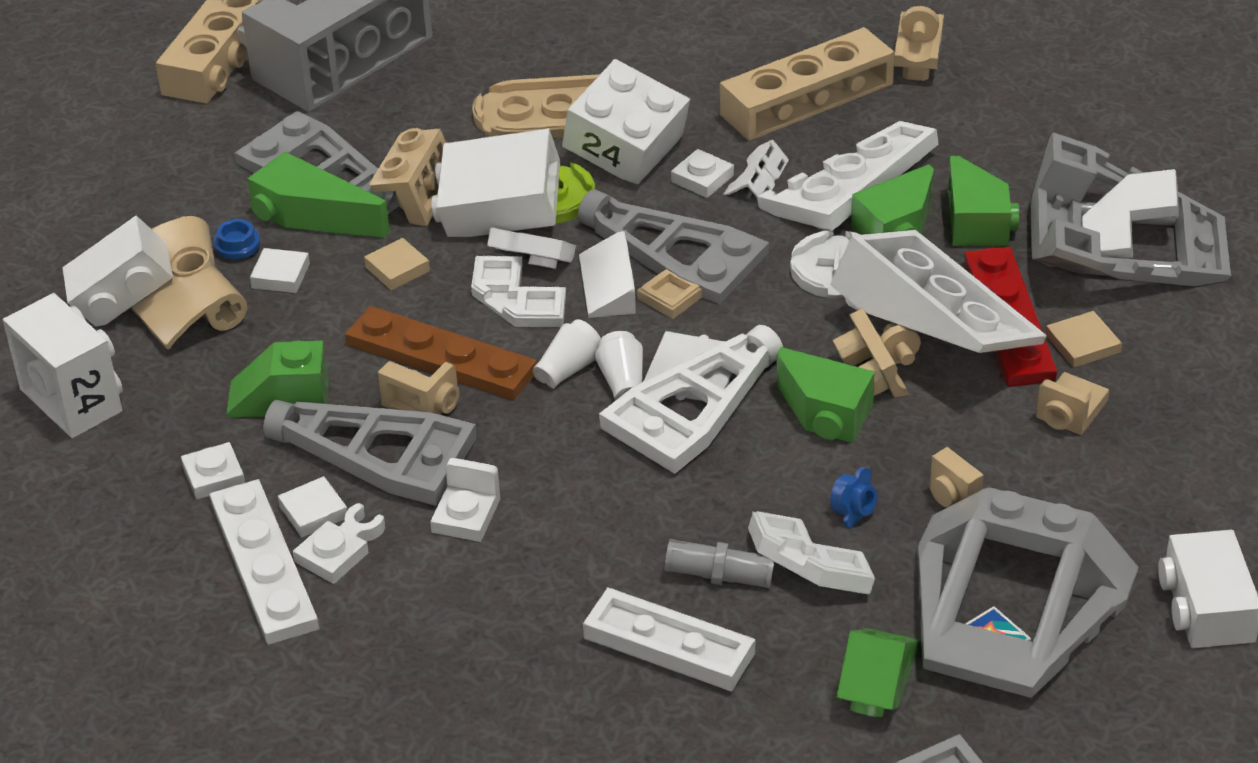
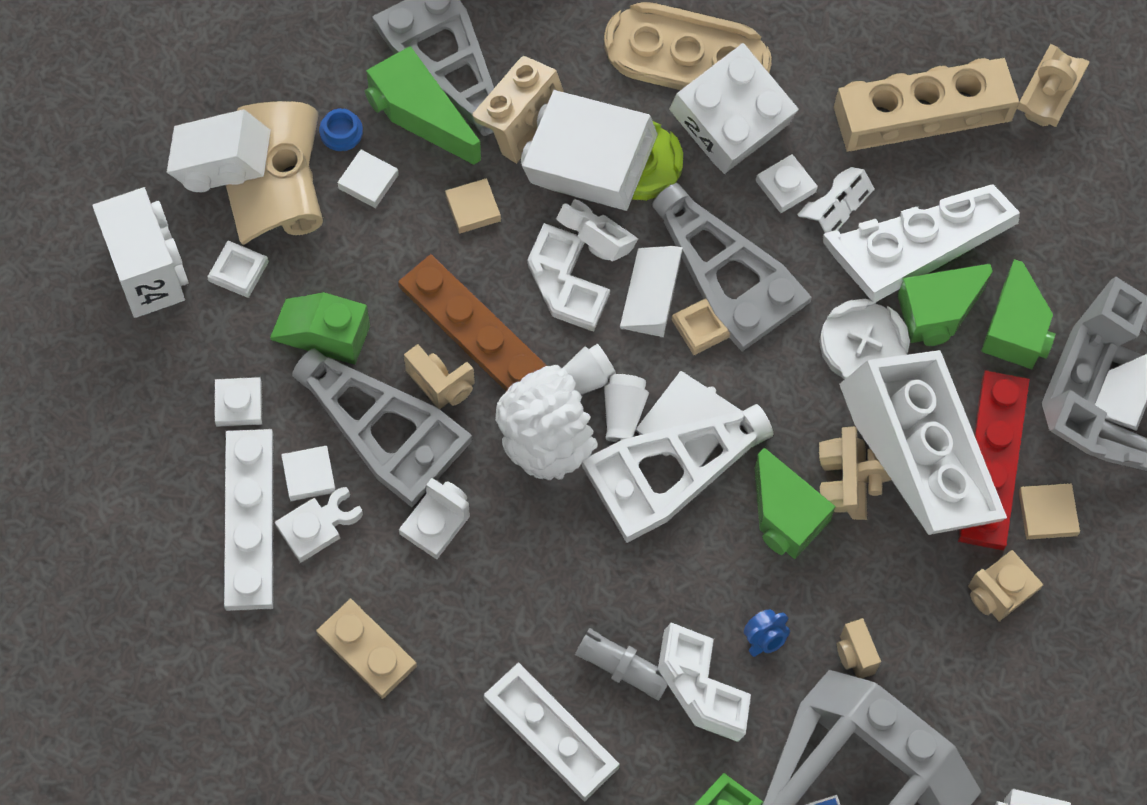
camera: 15 degrees right, 25 degrees up
none -> white tile [208,241,269,298]
none -> tan plate [316,598,417,699]
none -> white hair [495,365,598,480]

